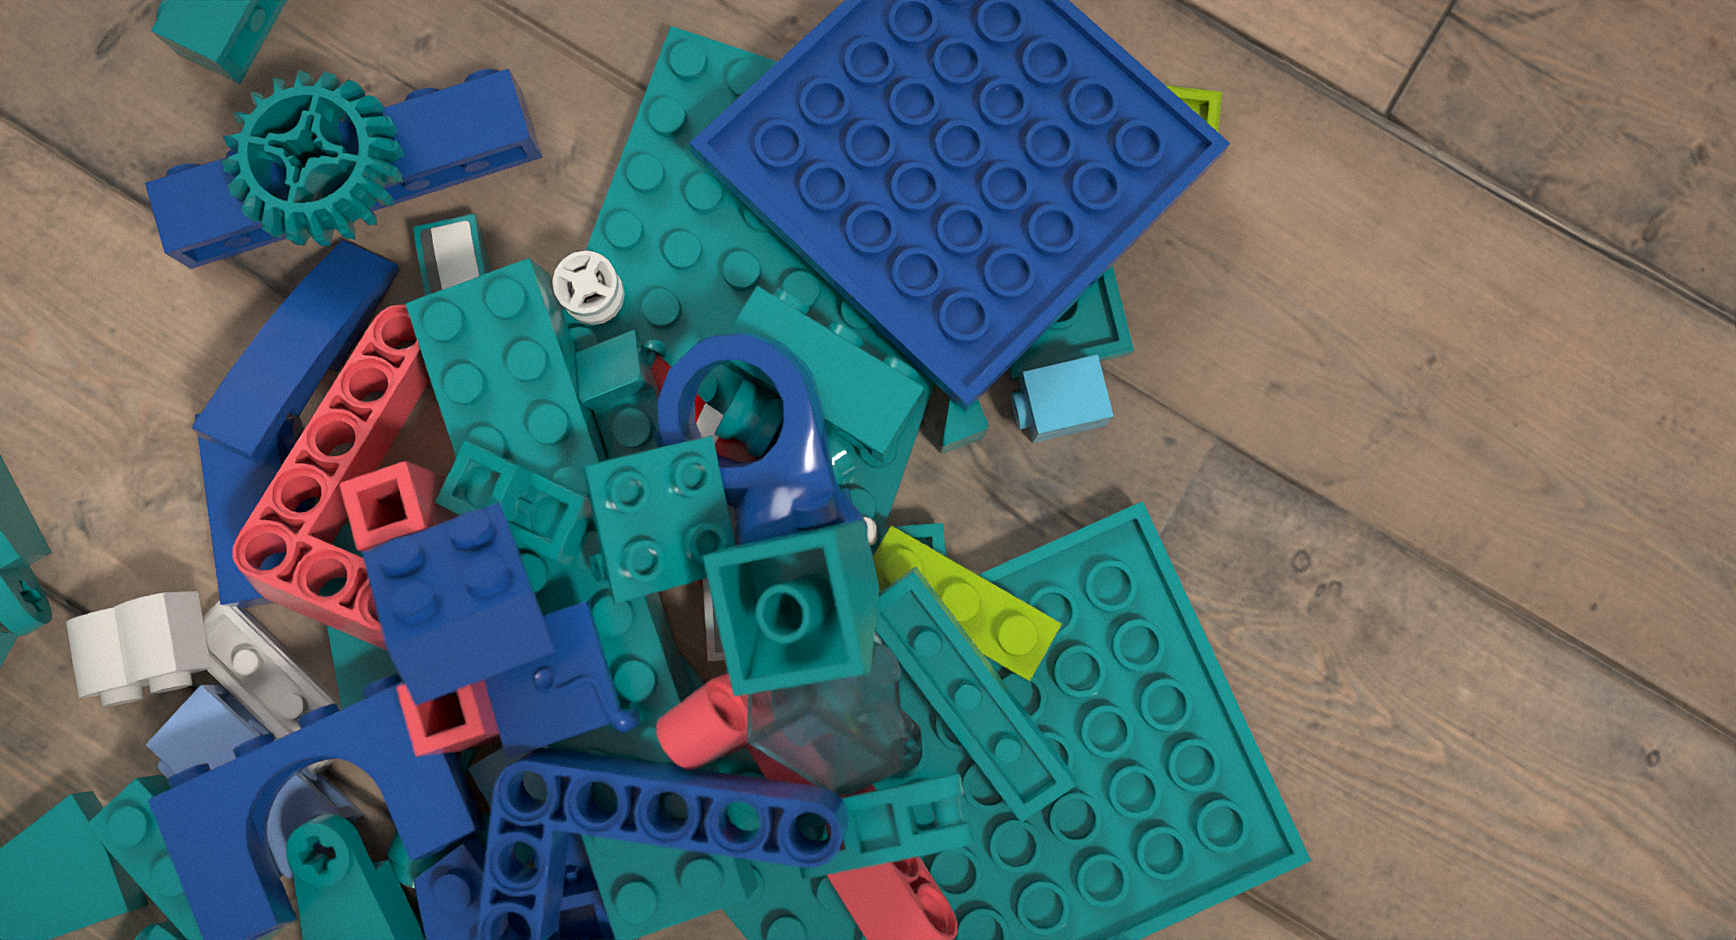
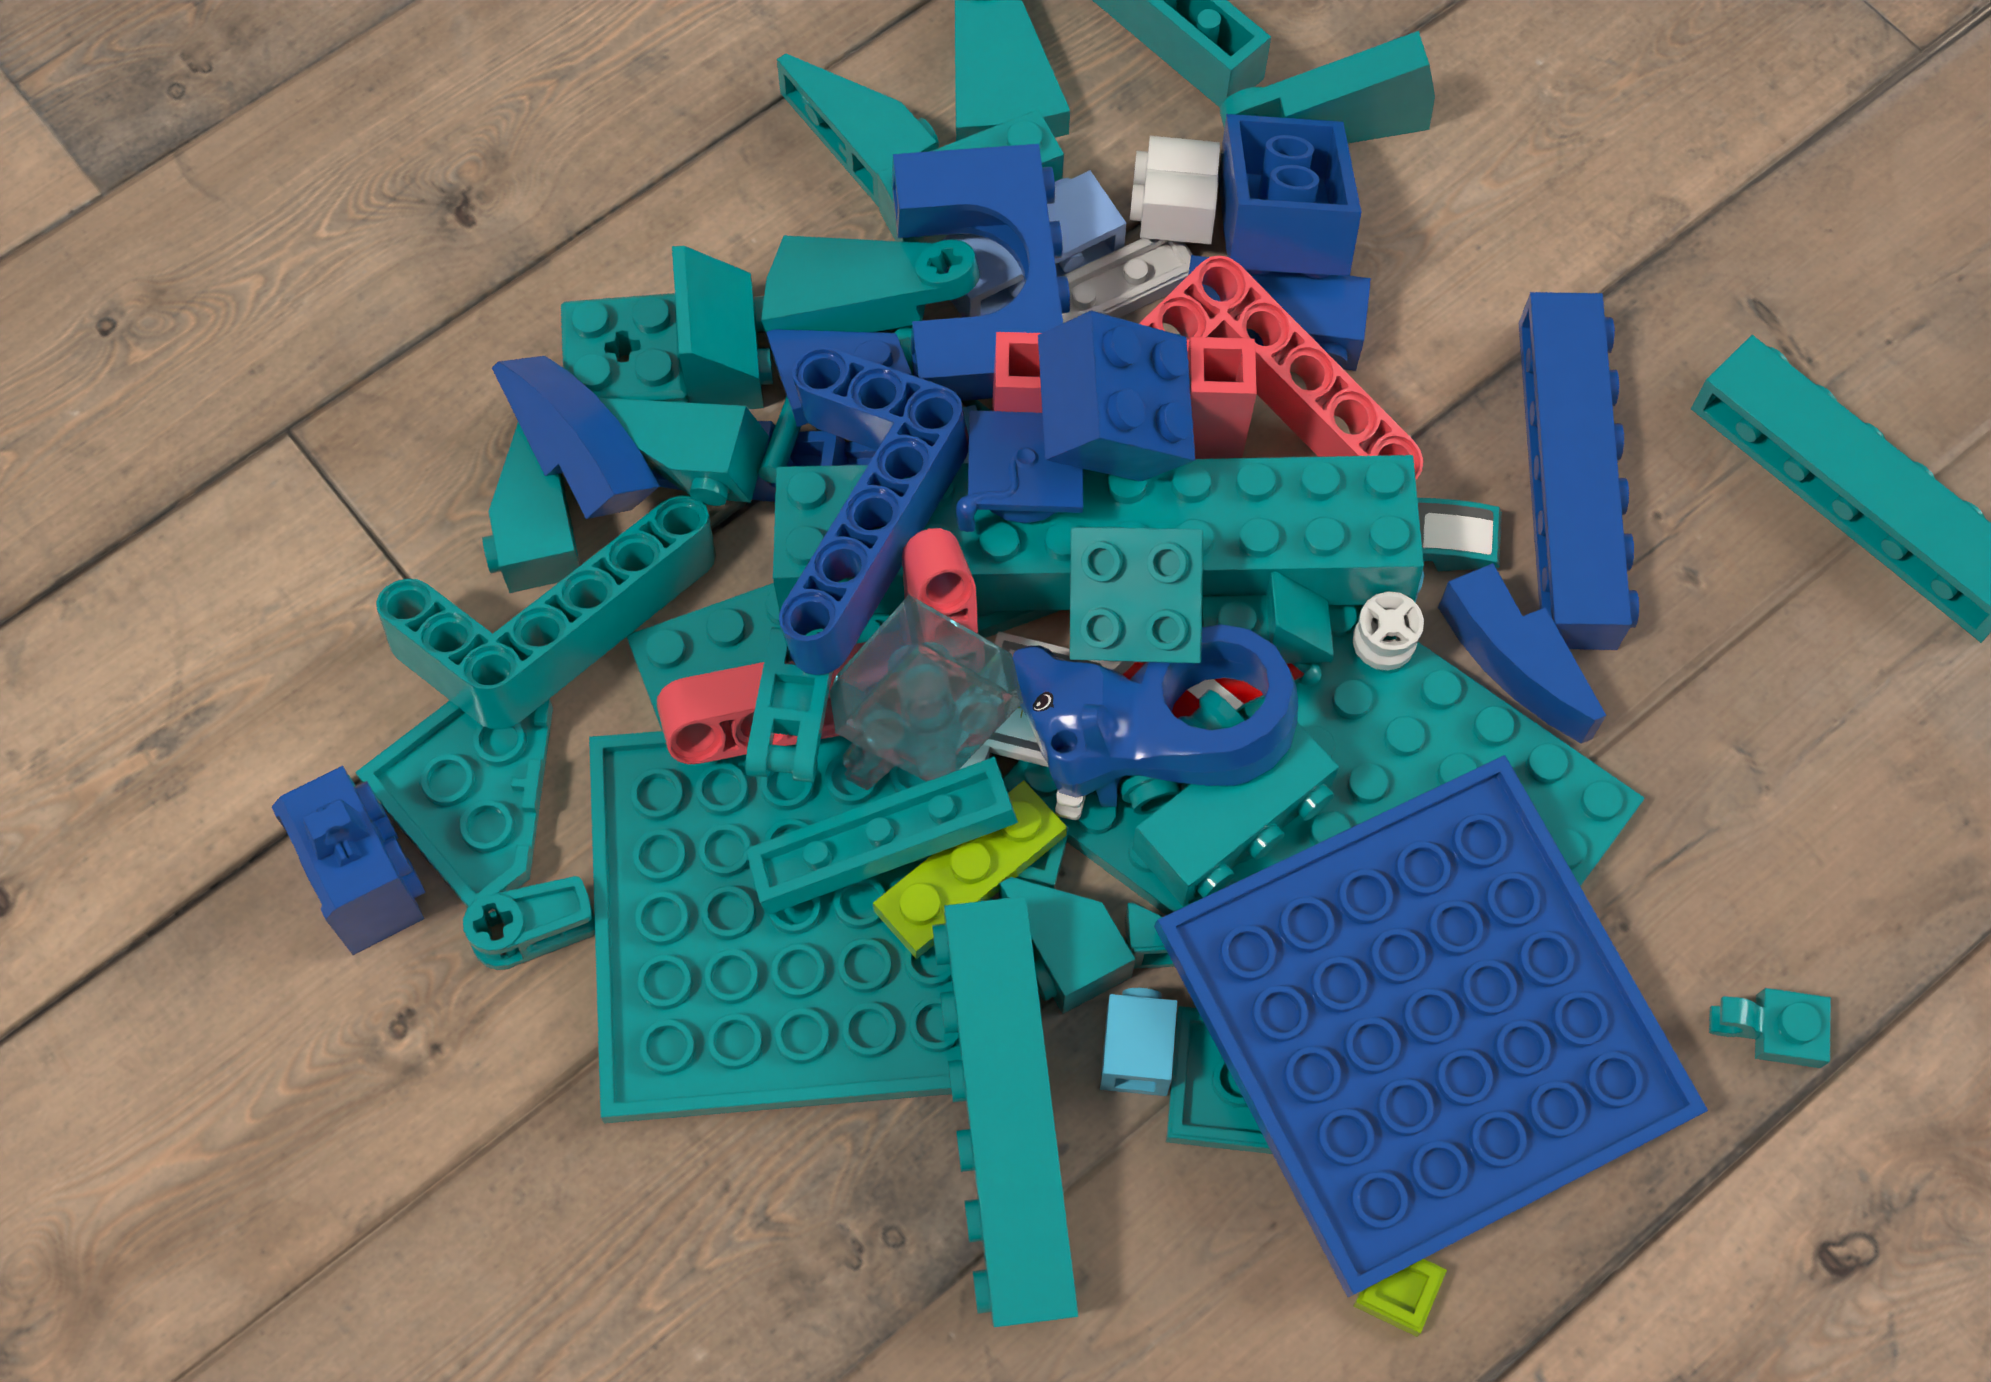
camera: 105 degrees right, 15 degrees down
blue slope [191,240,400,464] -> none
teal gear [221,70,405,247] -> none
teal slope [435,440,593,565] -> none
teal slope [703,519,879,696] -> none
none -> teal brick [932,896,1079,1327]
none -> teal slope [999,877,1135,1014]
none -> blue brick [1218,114,1362,278]
none -> blue slope [1438,563,1607,744]

